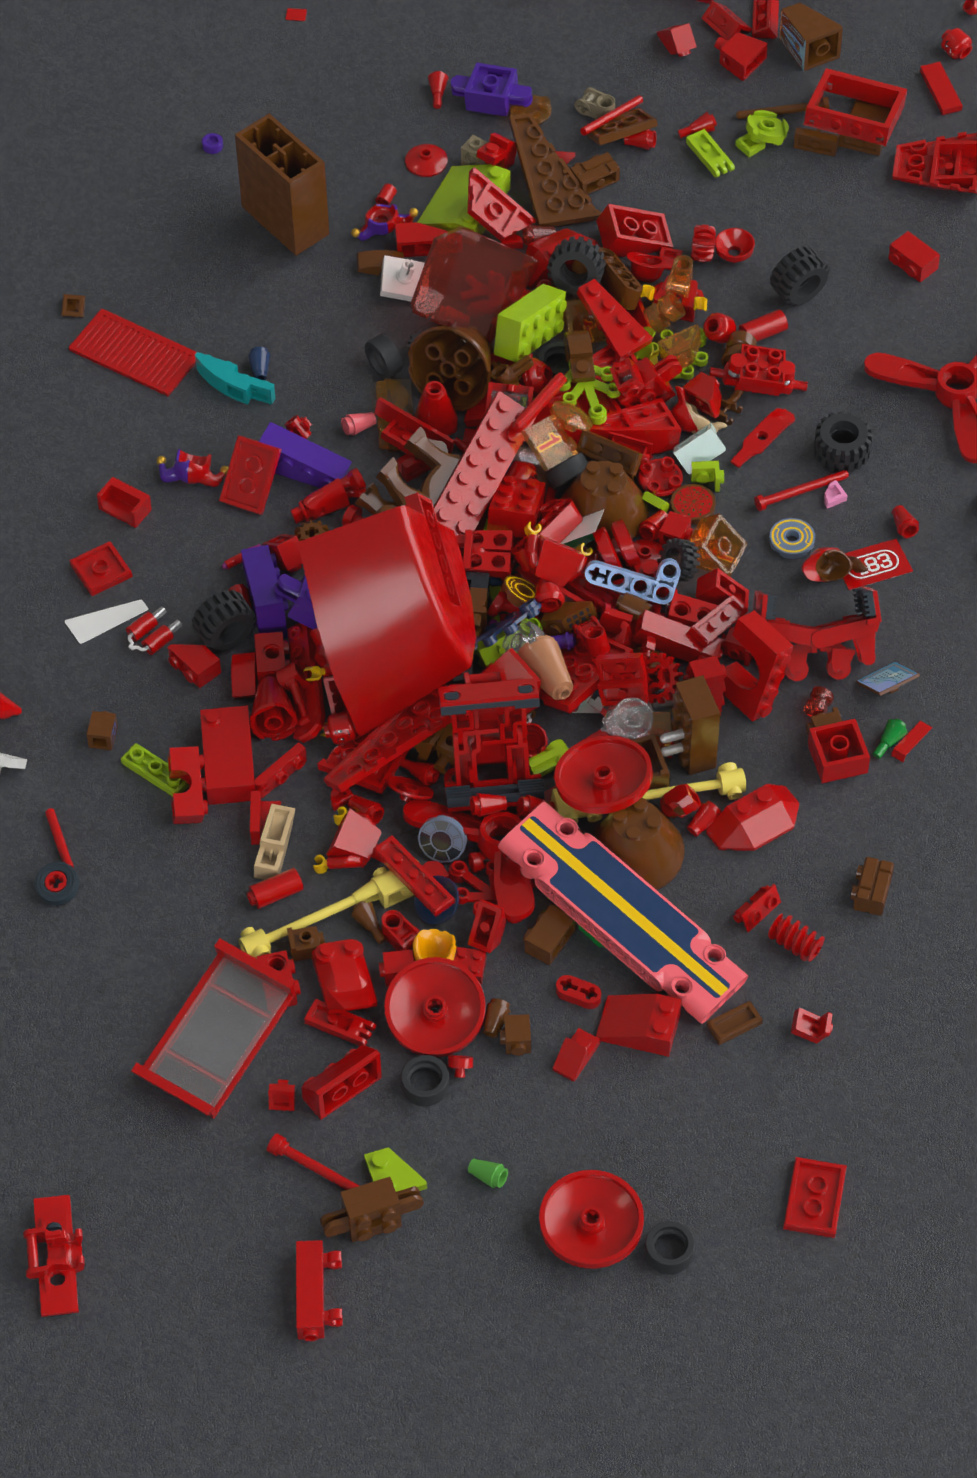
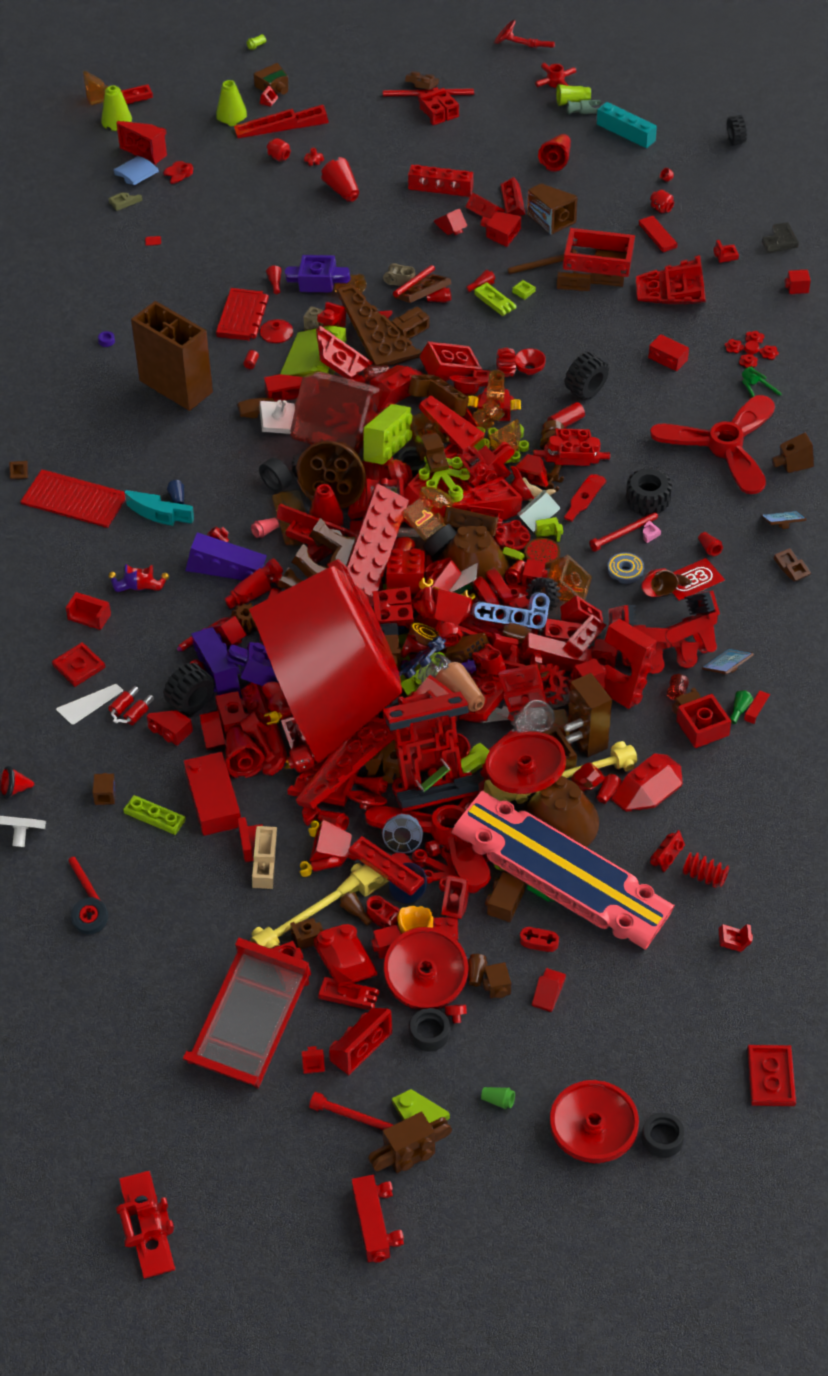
camera: 10 degrees left, 5 degrees down
red arch [167,746,208,824] -> none
red tile [219,435,282,515] -> none
red brick [246,868,304,909] -> none
red hinge [255,742,307,799] -> none
piece [351,204,418,241] -> none
red cone [470,793,507,817] -> none
reddish brown axle [491,355,534,385] -> none
red axle [512,372,567,433] -> none
red cone [517,795,555,819] -> none
black tyre [547,236,606,298] -> none
red slope [596,994,682,1057] -> none
red head [703,313,736,344] -> none
reddish brown tile [706,1001,763,1045] -> none
lime plate [746,110,789,145] -> none
reddish brown brick [850,857,894,916] -> none
none -> red hinge [216,288,269,341]
none -> bright green piece [415,758,451,792]

